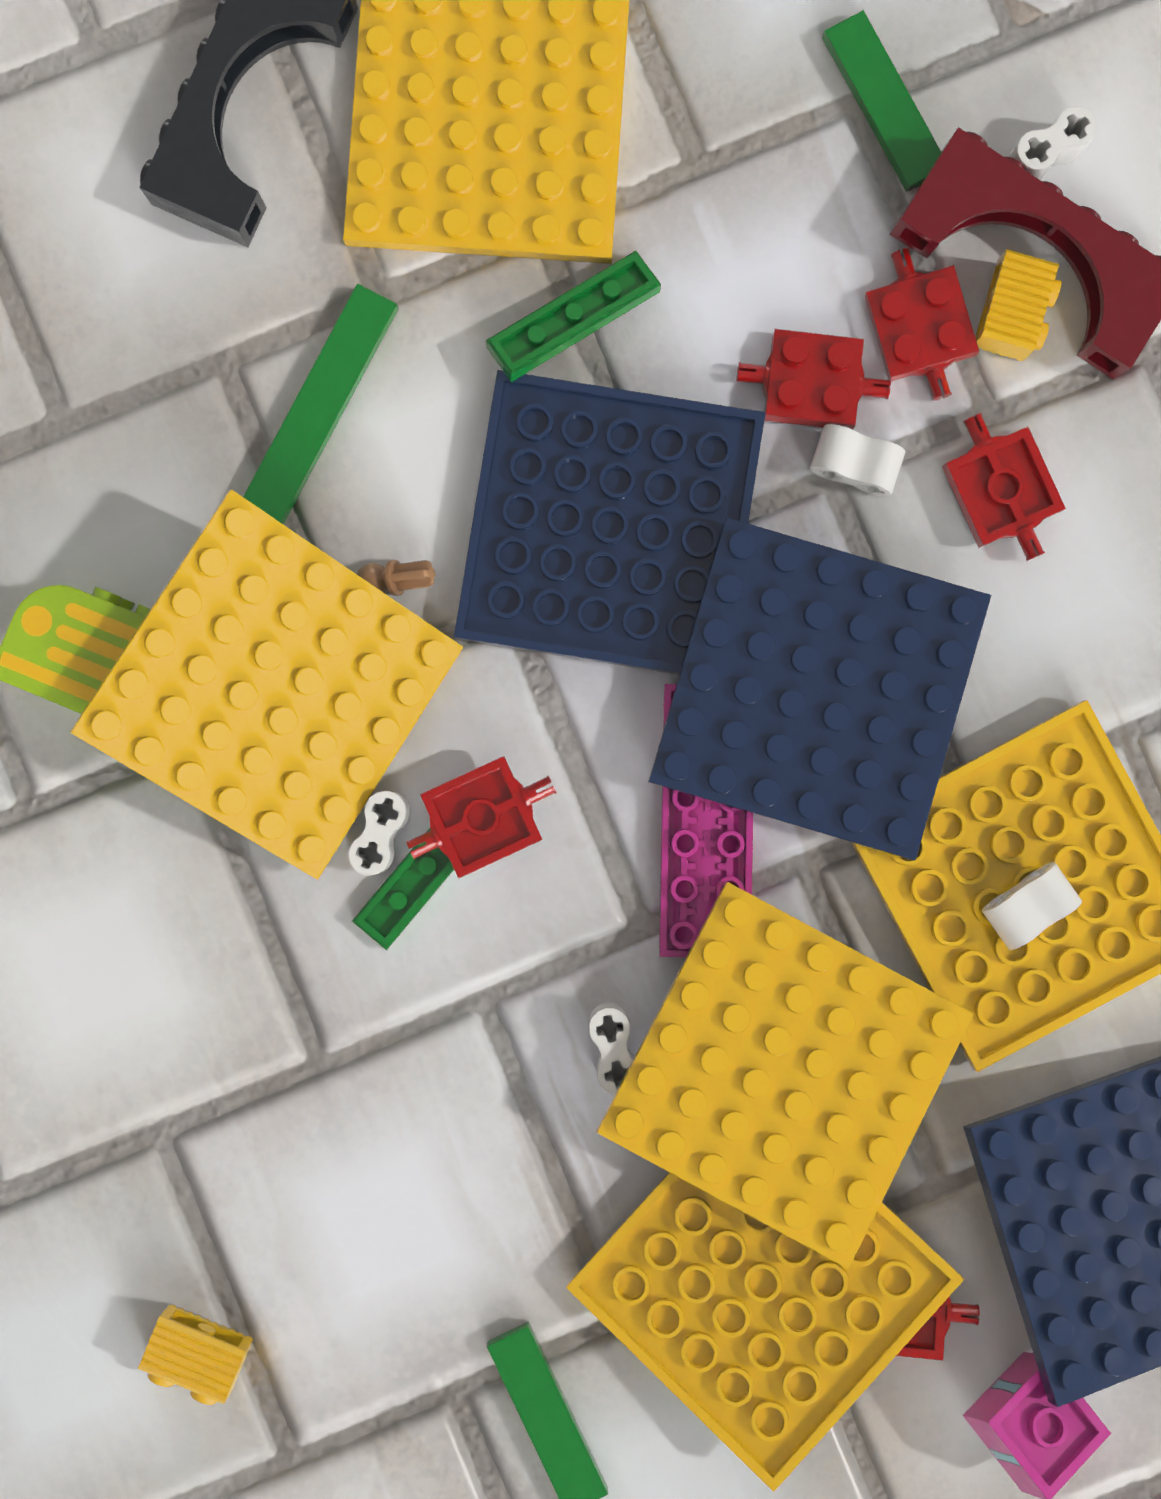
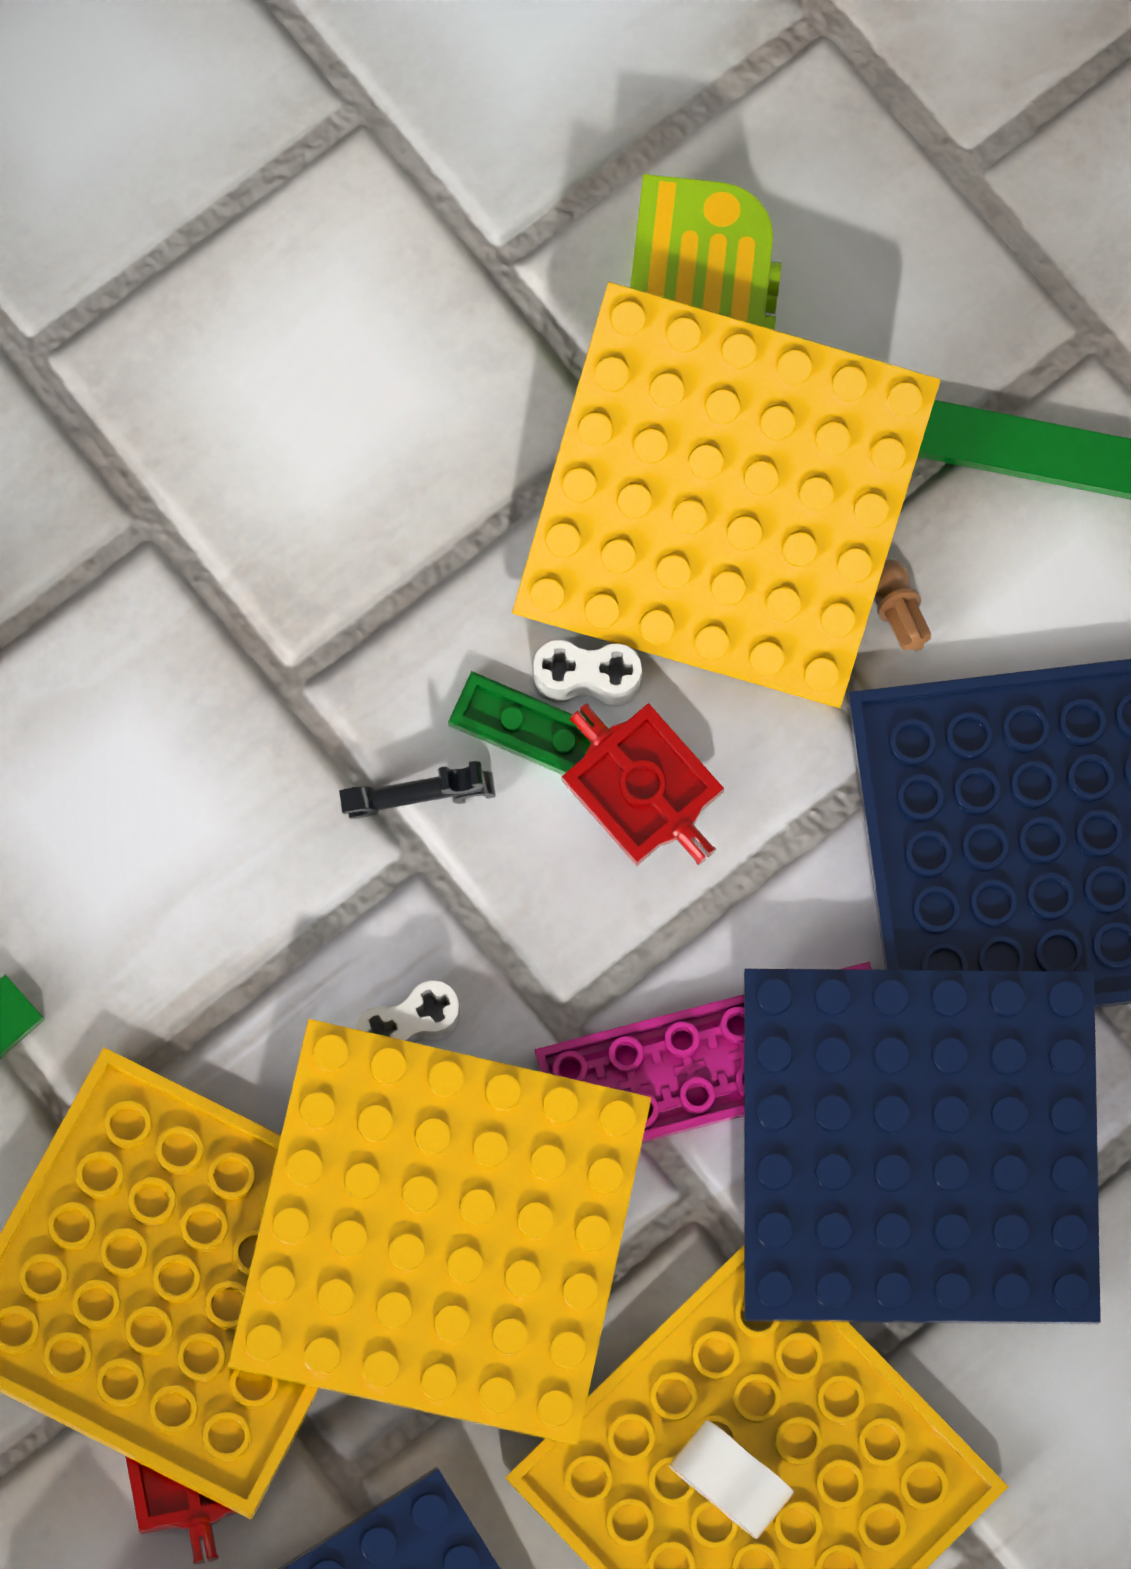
camera: 75 degrees right, 10 degrees down
none -> black bar [339,761,496,819]

